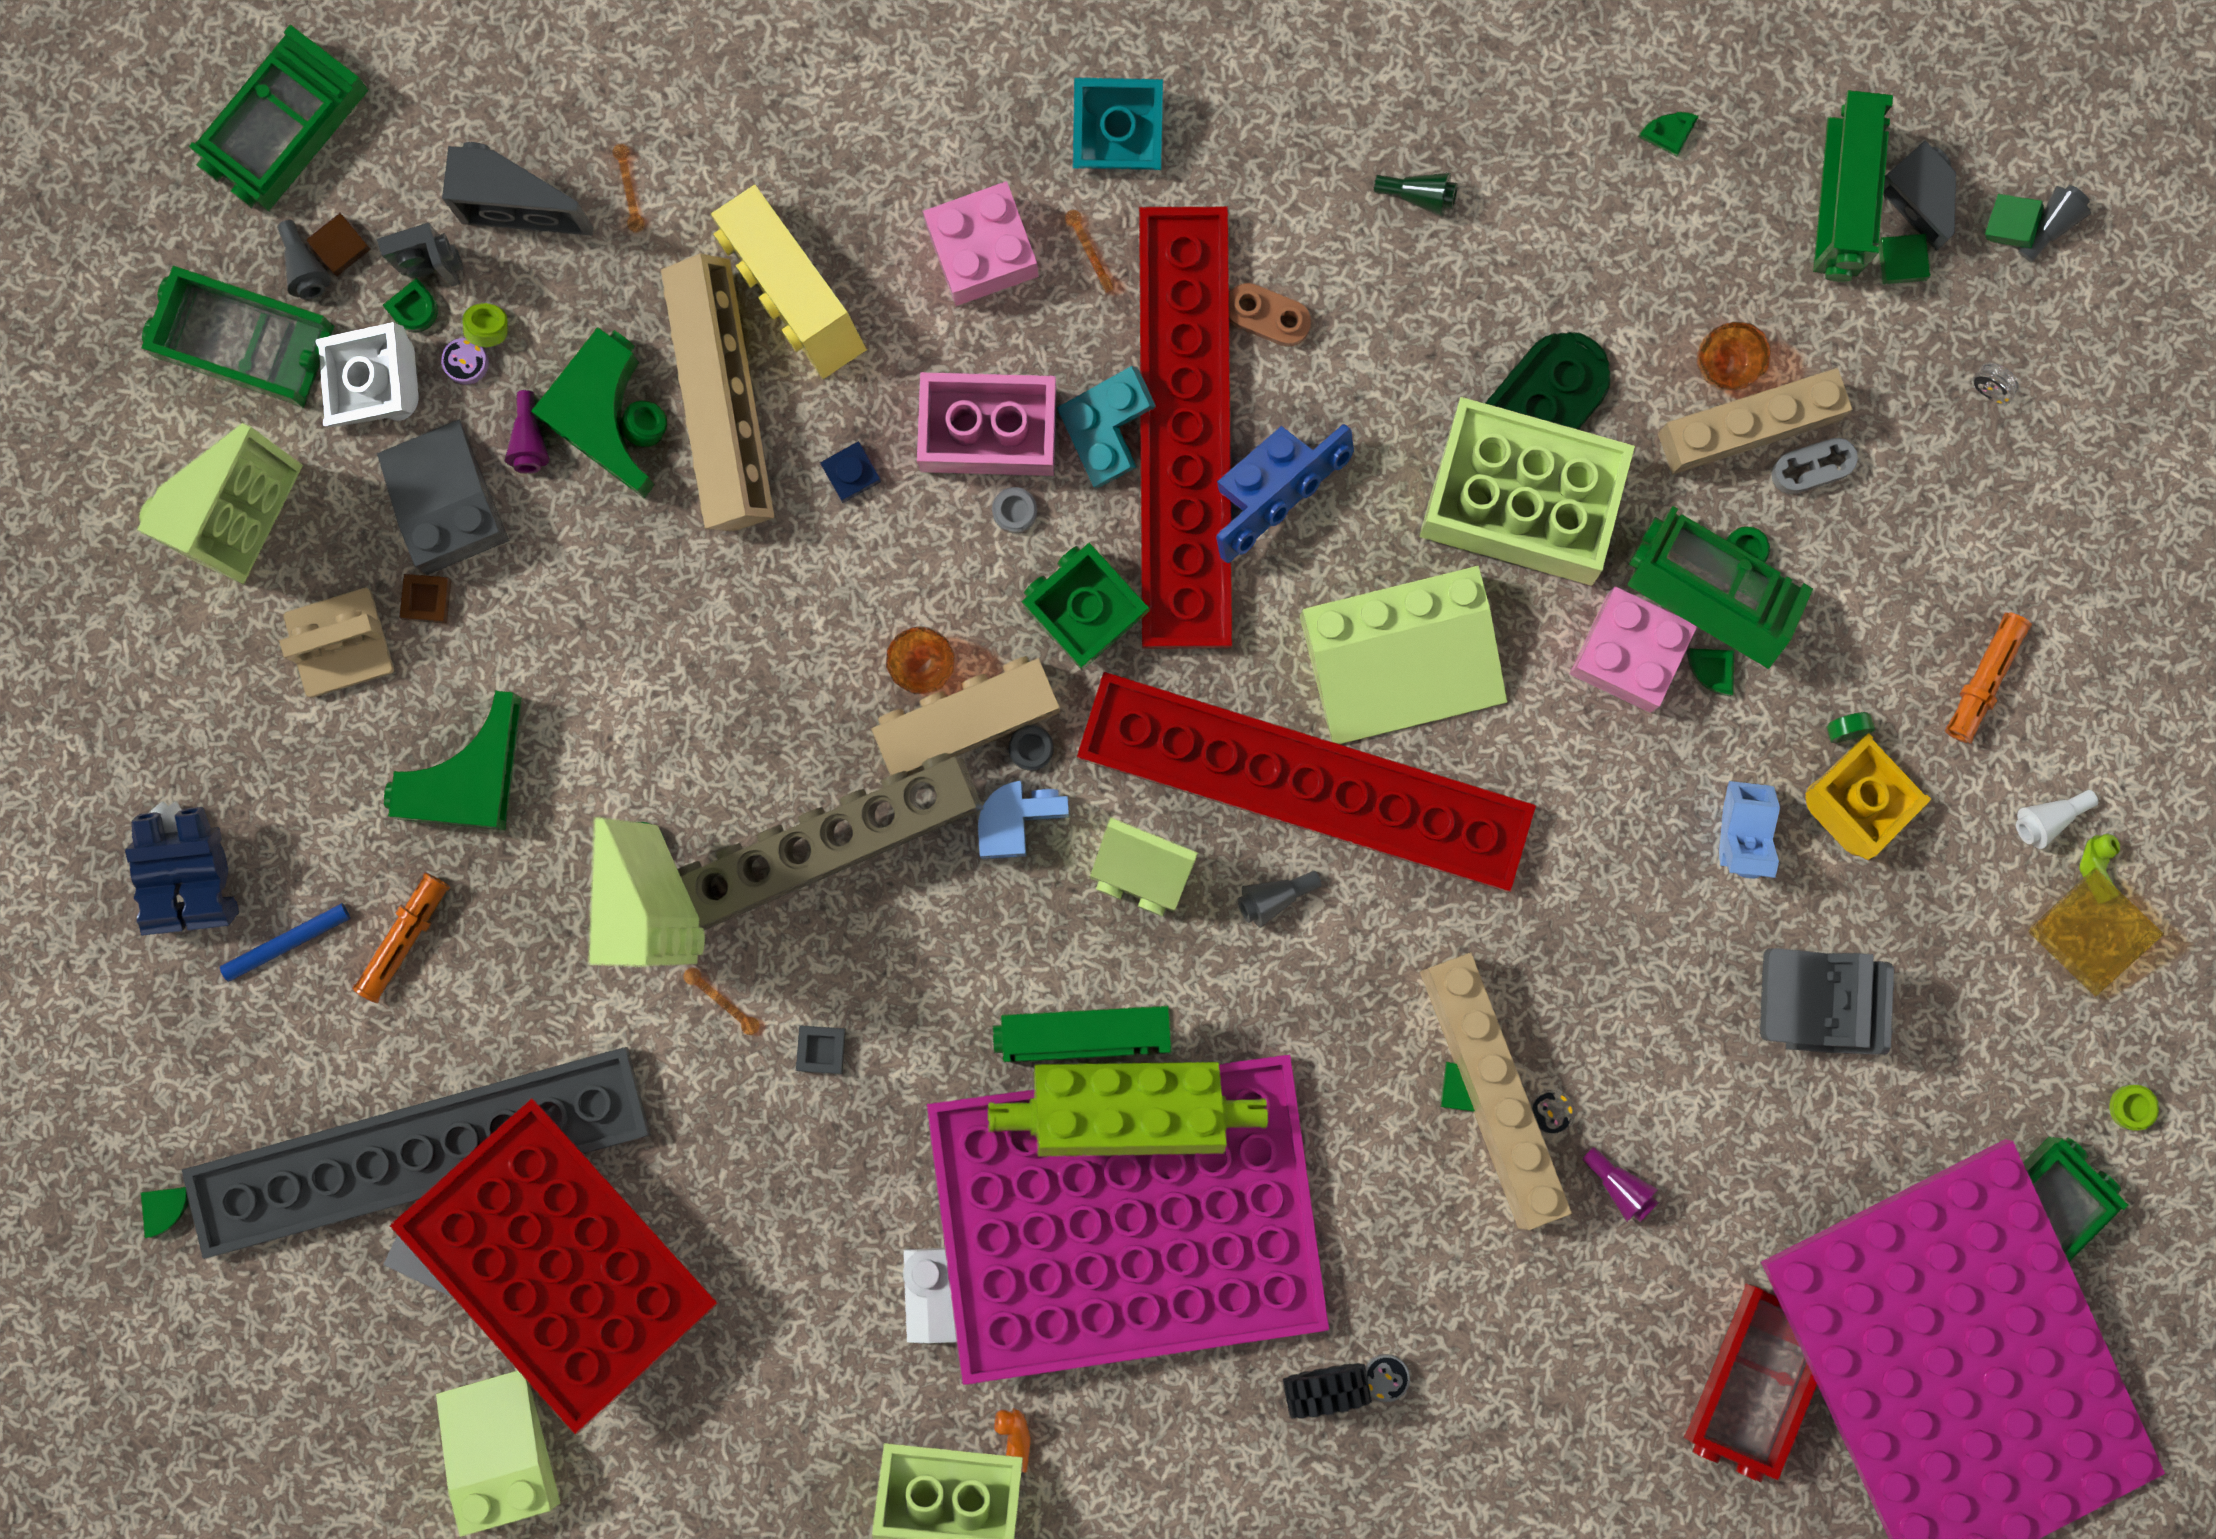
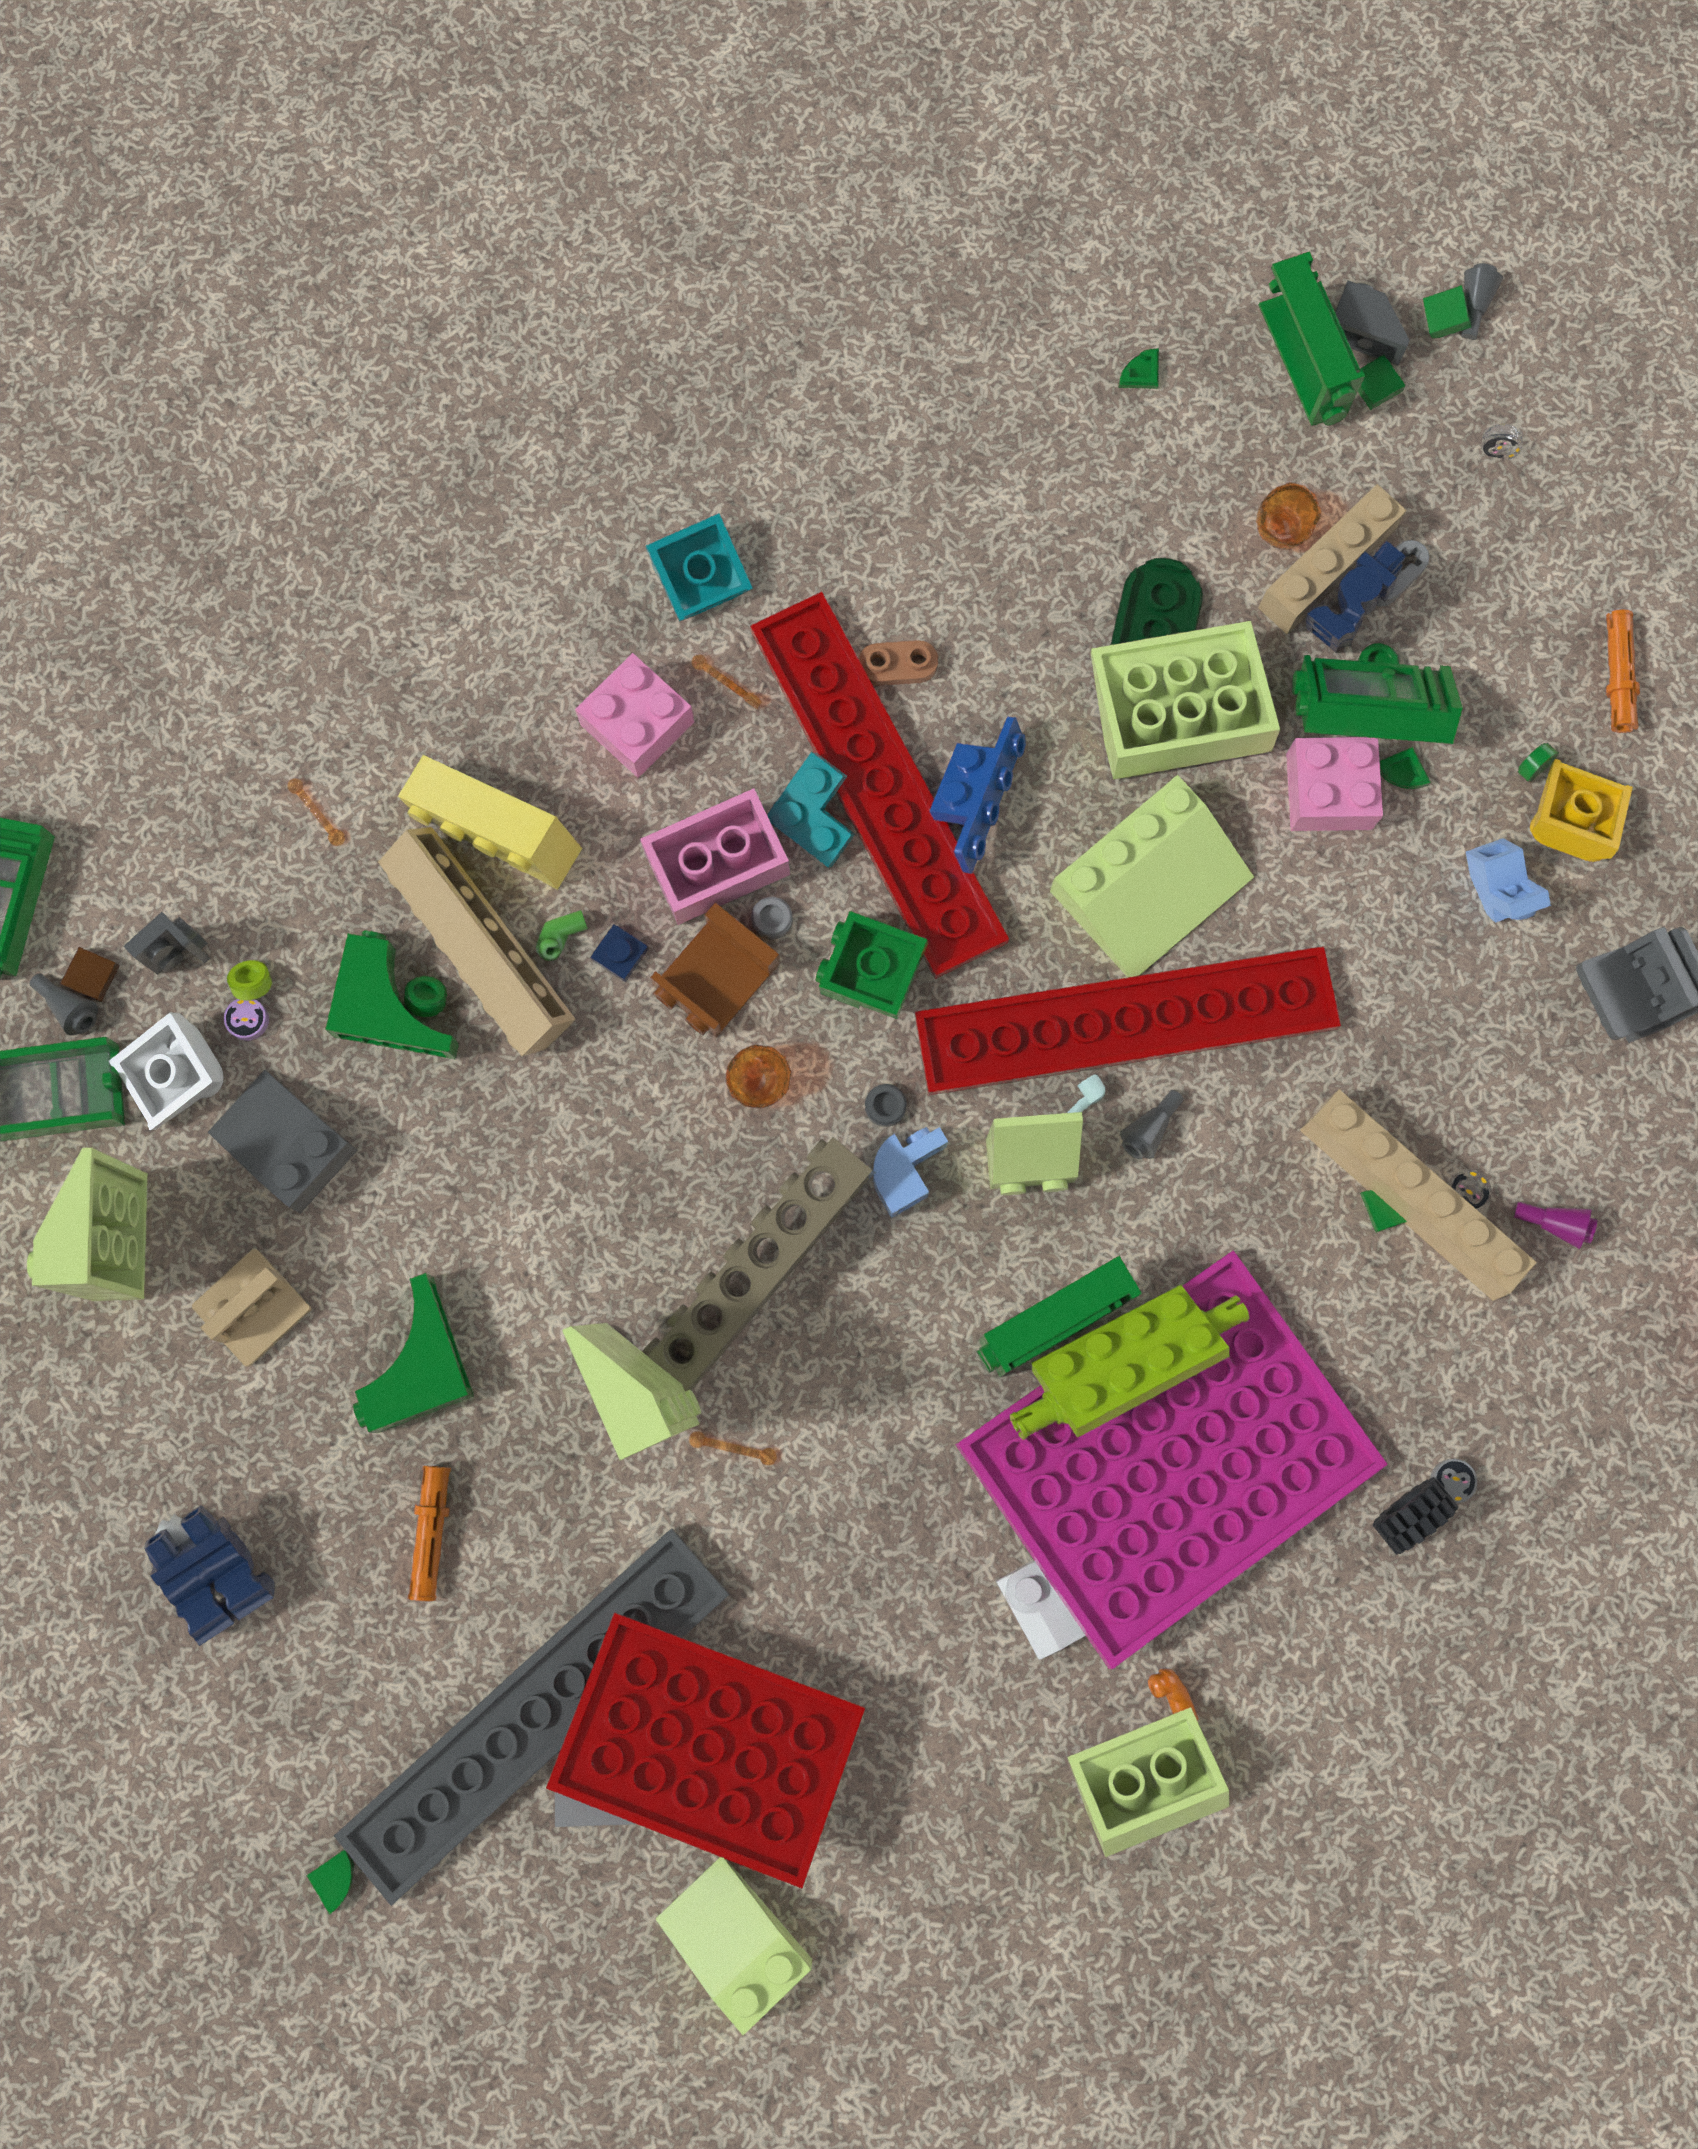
camera: 30 degrees left, 5 degrees down
blue piece [220,903,351,982] -> none
green tile [382,277,438,333] -> none
reddish brown tile [399,574,452,624] -> none
dark grey slope [442,142,594,236] -> none
magenta cone [505,390,550,474] -> none
dark grey tile [796,1025,846,1074] -> none
tan brick [871,656,1061,776] -> none
dark green cone [1374,173,1458,217] -> none
none -> bright green arm [536,910,588,961]
none -> dark orange panel [650,903,780,1038]
none -> light aqua hand [1067,1074,1105,1113]
none -> dark blue hips [1306,541,1406,653]

